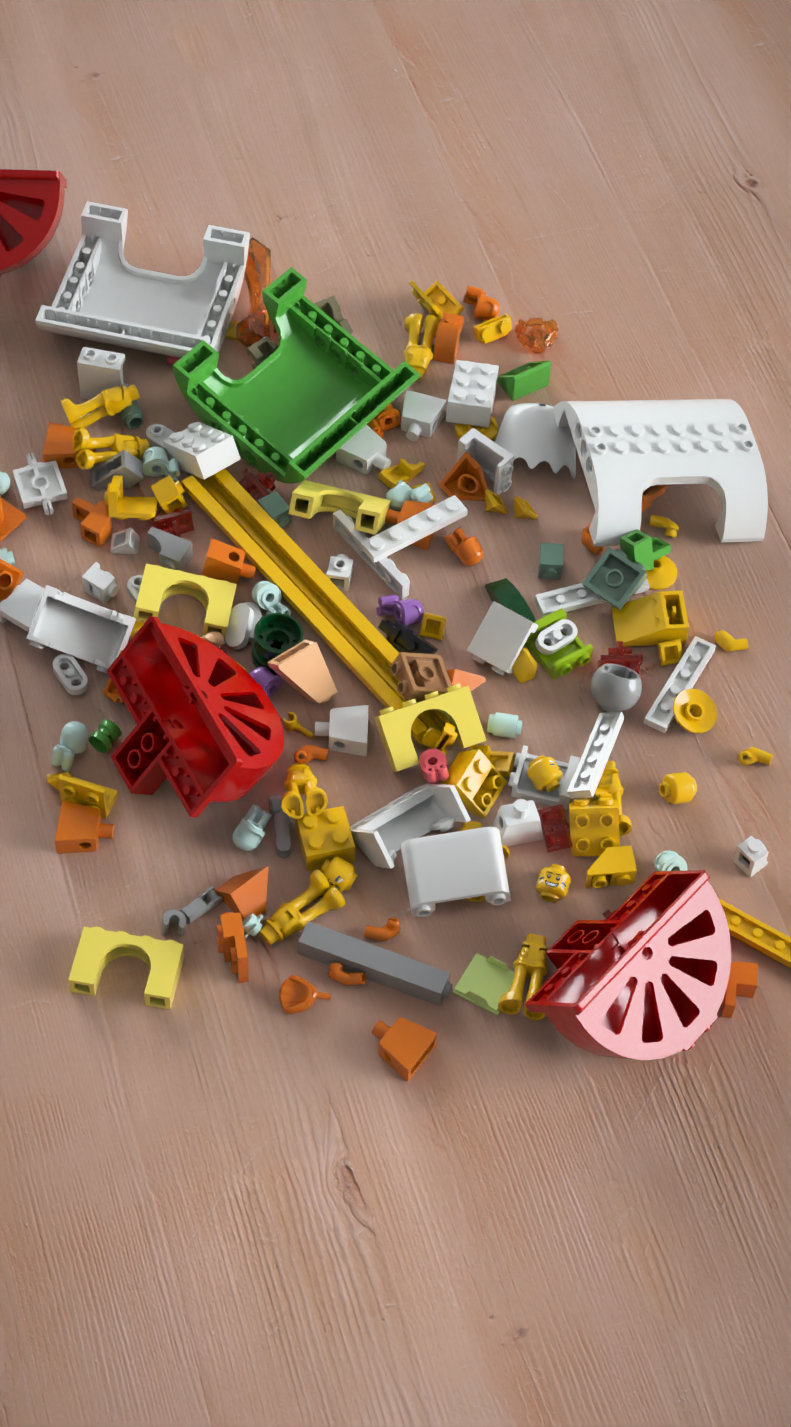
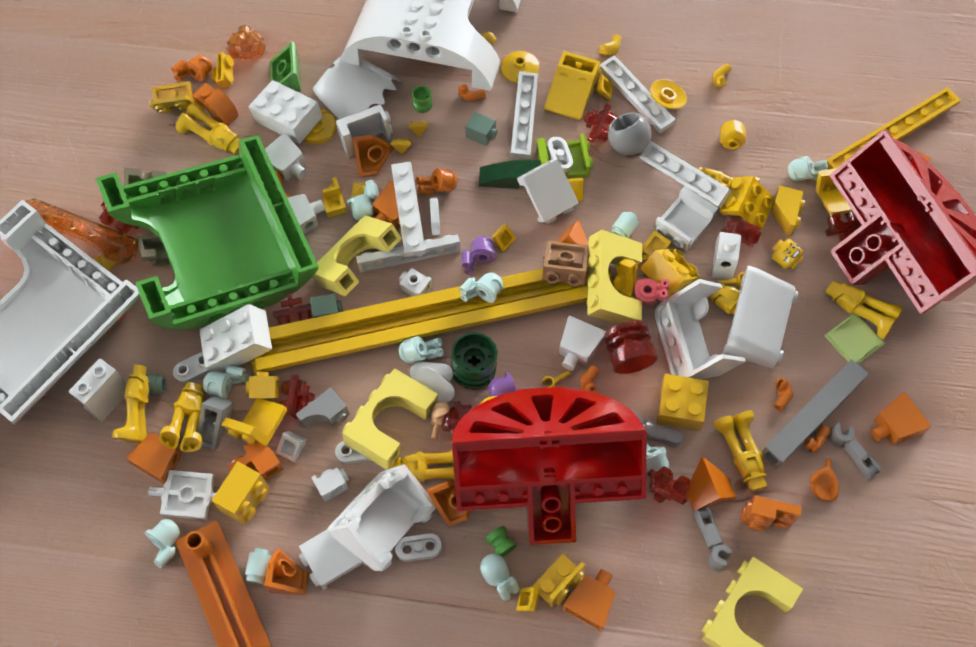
camera: 60 degrees left, 10 degrees up
orange torso [202,538,256,584] -> none
light aqua plate [242,913,263,939] -> none
light nougat slope [267,639,338,704] -> none
yellow piece [281,763,328,819] -> none
yellow head [320,856,357,893] -> none
black hinge [378,620,438,654] -> none
yellow head [527,755,563,793] -> none
sand green plate [582,547,648,611] -> none
bright green brick [619,529,671,570] -> none
white brick [733,835,769,877] -> none
none -> yellow brick [211,461,269,525]
none -> bright green wheel [412,86,432,113]
none -> white tile [430,198,440,236]
none -> light aqua piece [459,273,503,303]
none -> clear red wheel [604,321,658,374]
none -> clear red hips [648,466,691,505]
none -> light grey piece [828,422,881,480]

